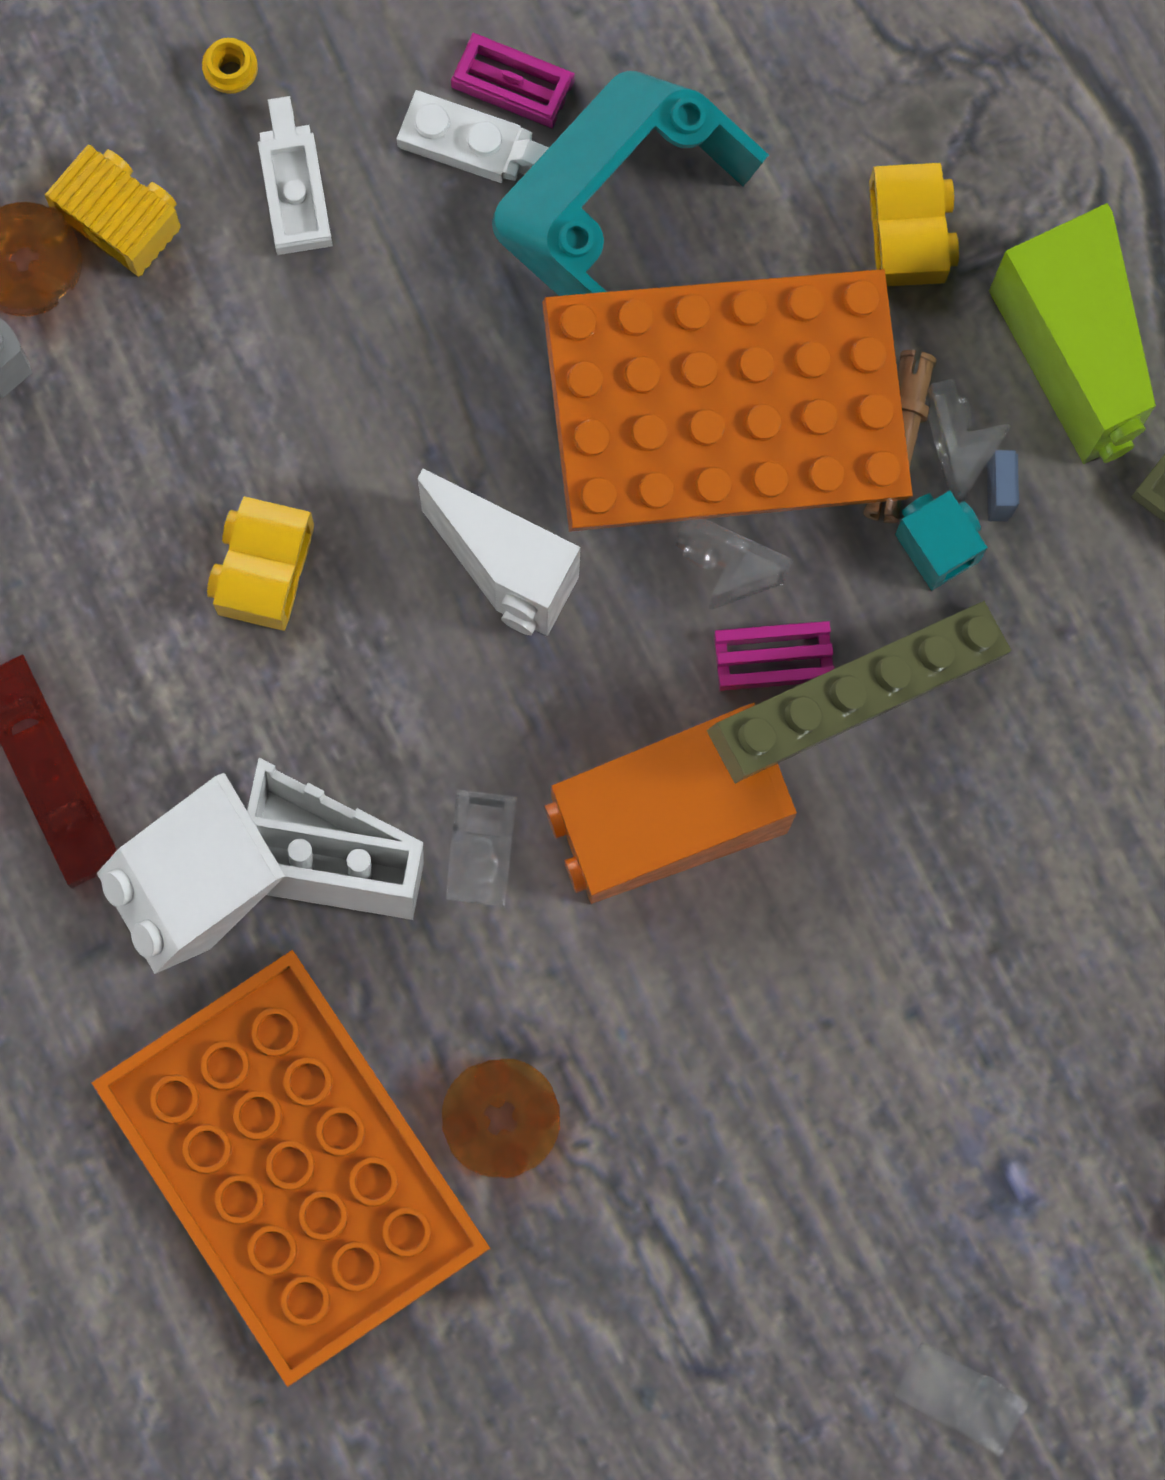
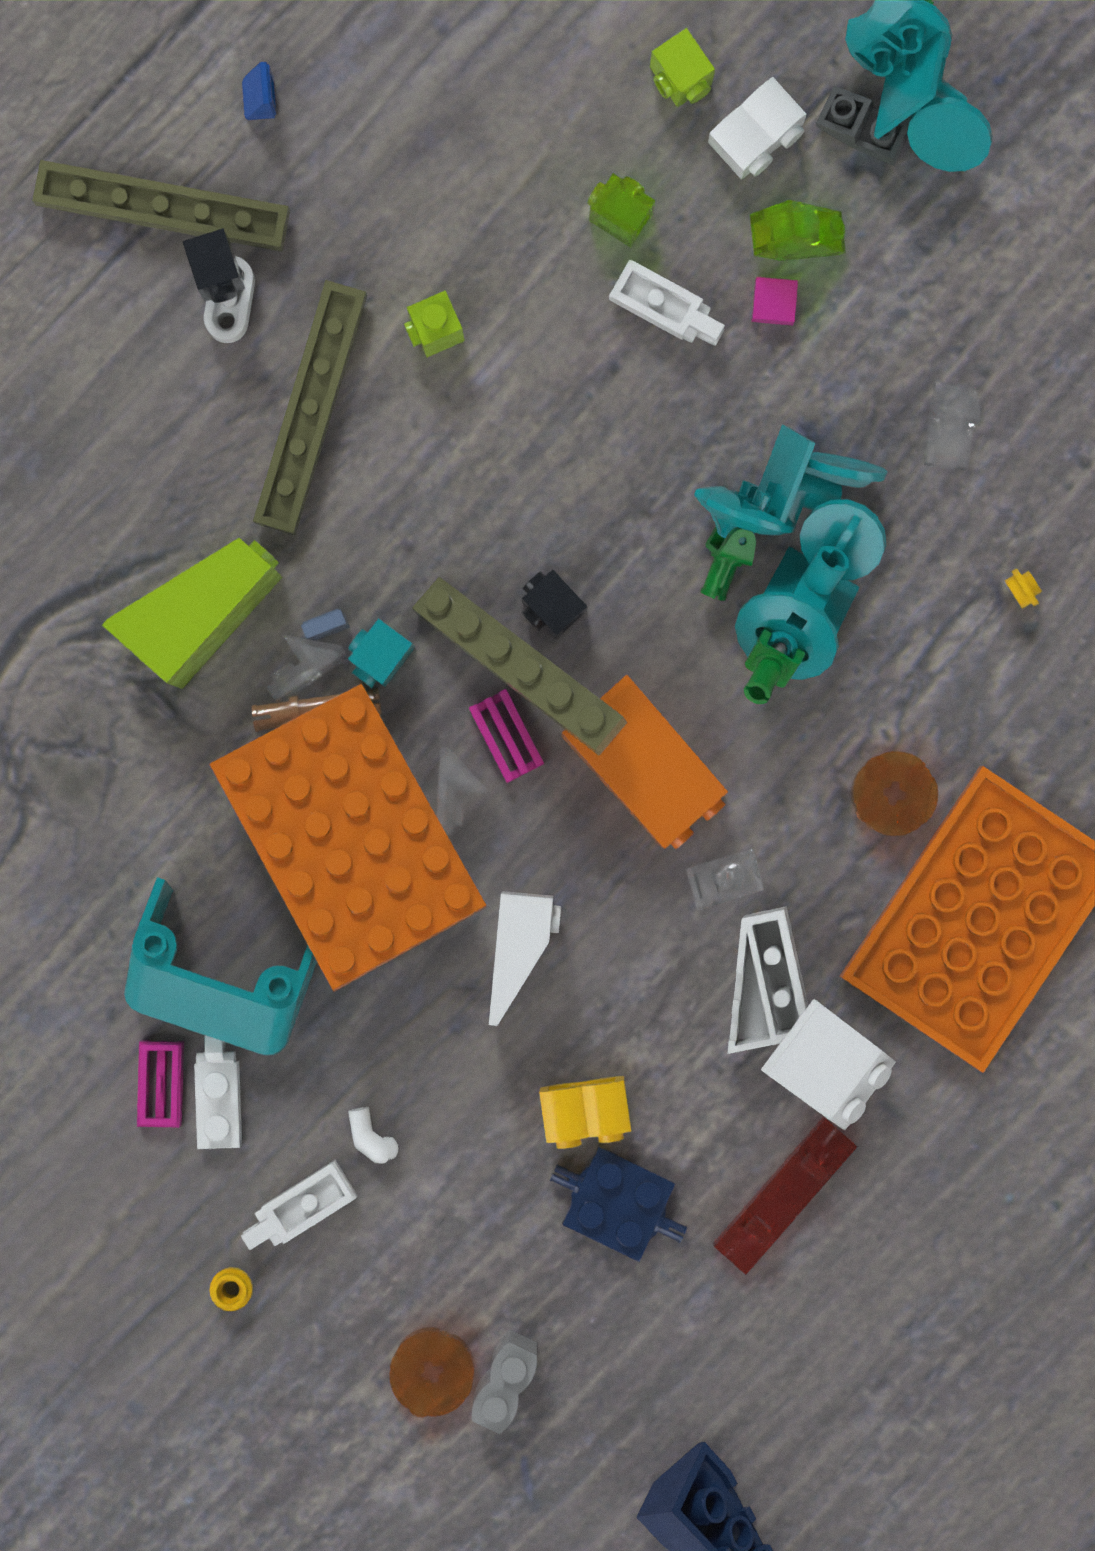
camera: 105 degrees left, 10 degrees up
yellow brick [45,145,181,277] -> none
yellow brick [869,163,959,286] -> none
none -> white arm [348,1107,398,1164]
none -> black brick [521,569,588,639]
none -> dark blue plate [549,1146,687,1262]
none -> teal piece [694,424,888,601]
none -> teal piece [735,499,886,704]
none -> yellow plate [1004,568,1042,609]

